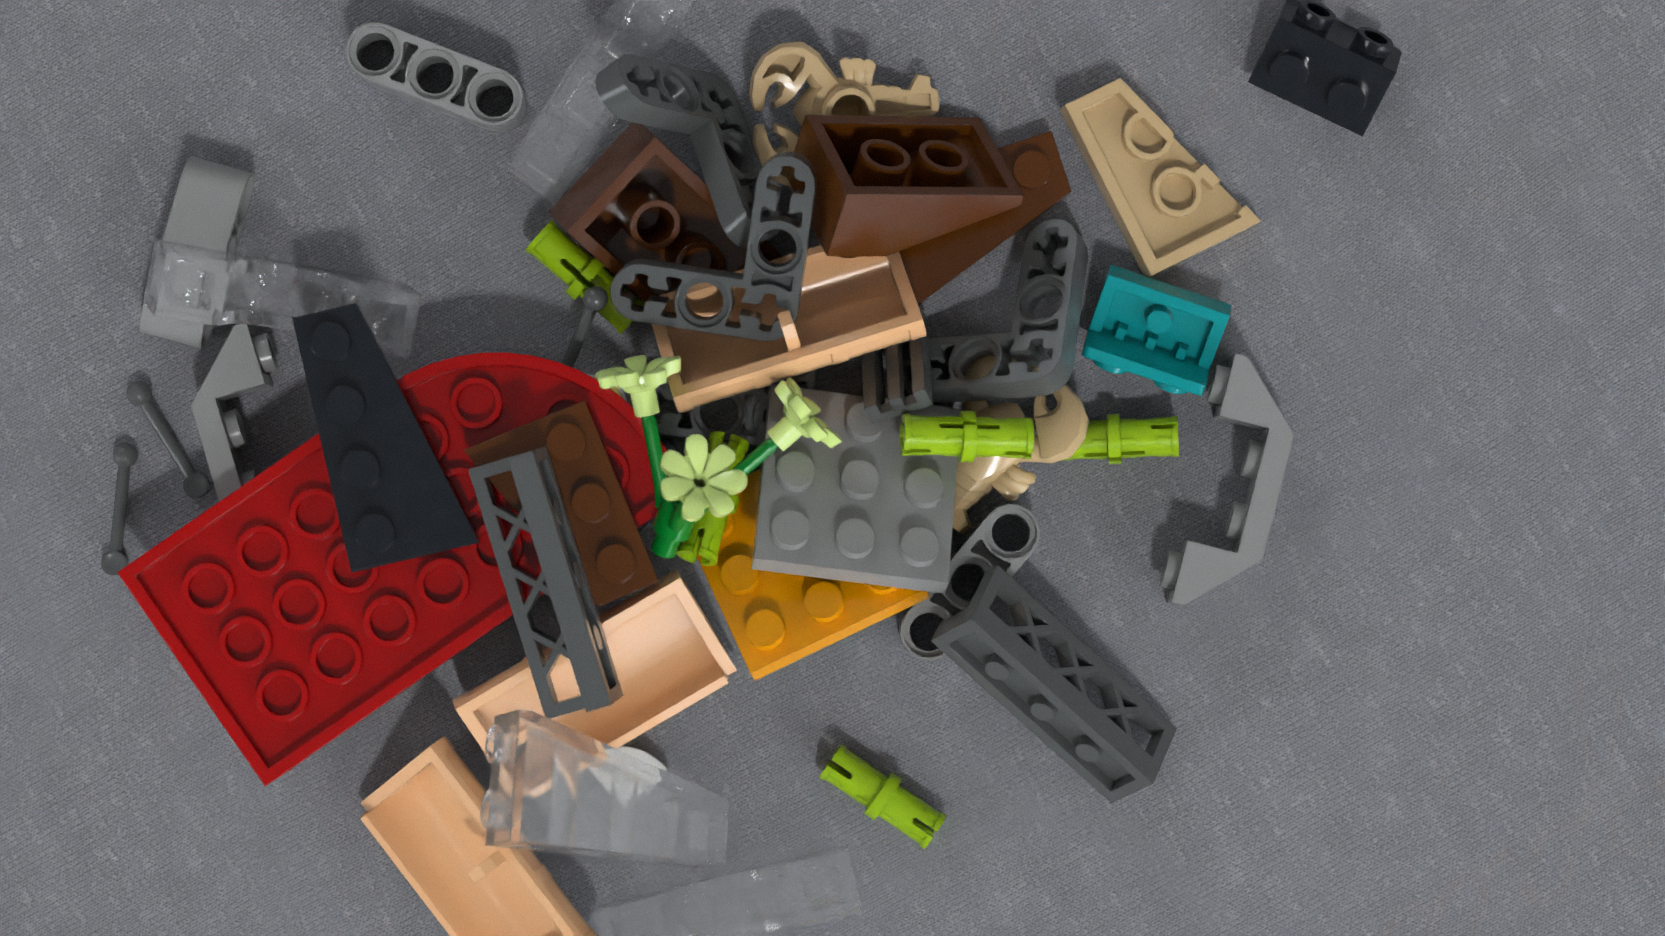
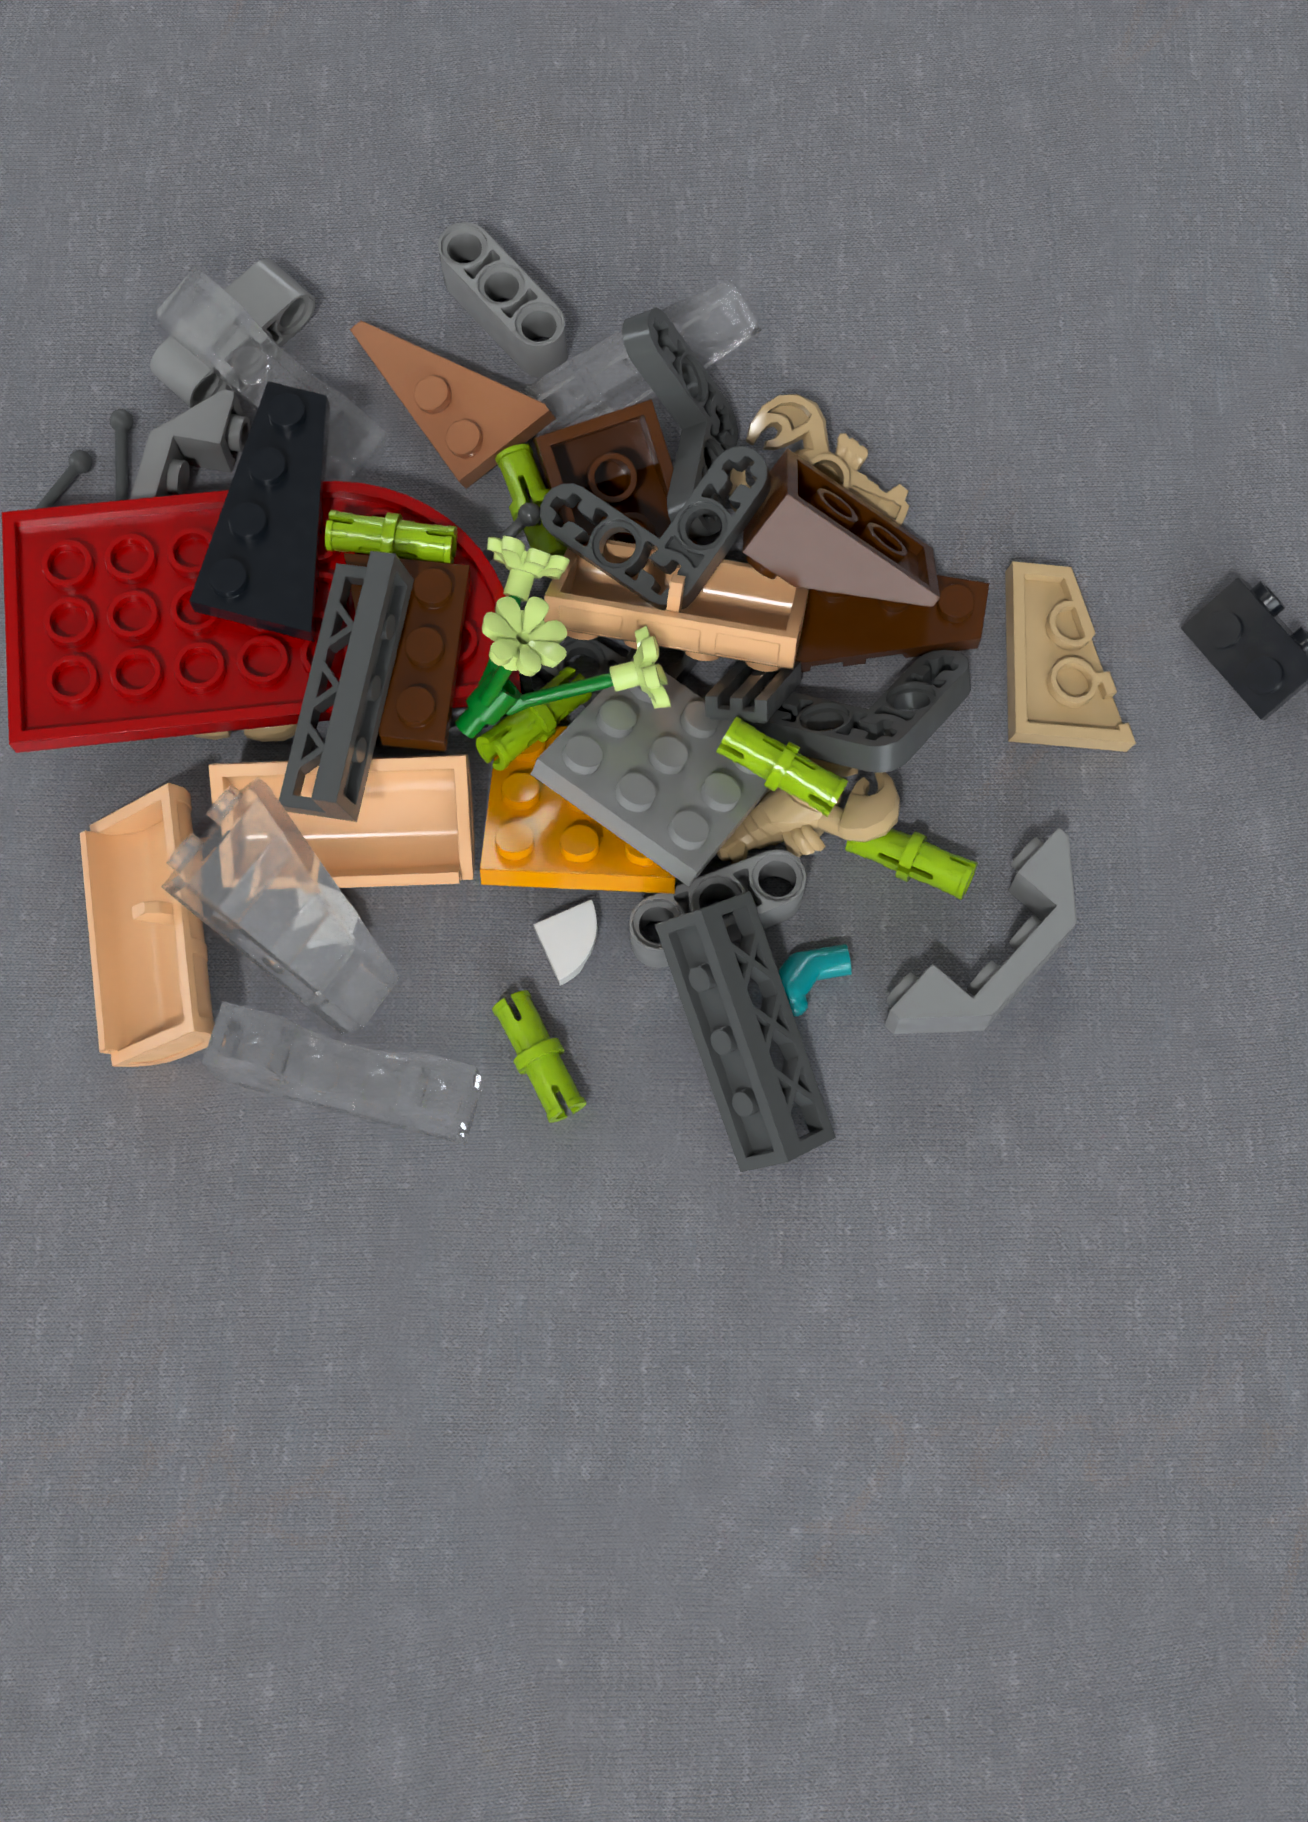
camera: 30 degrees right, 15 degrees down
teal bracket [1081,265,1232,396] -> none
none -> lime pin [325,510,457,564]
none -> nougat wing [350,321,556,489]
none -> white tile [533,899,598,986]
none -> teal arm [778,944,852,1017]

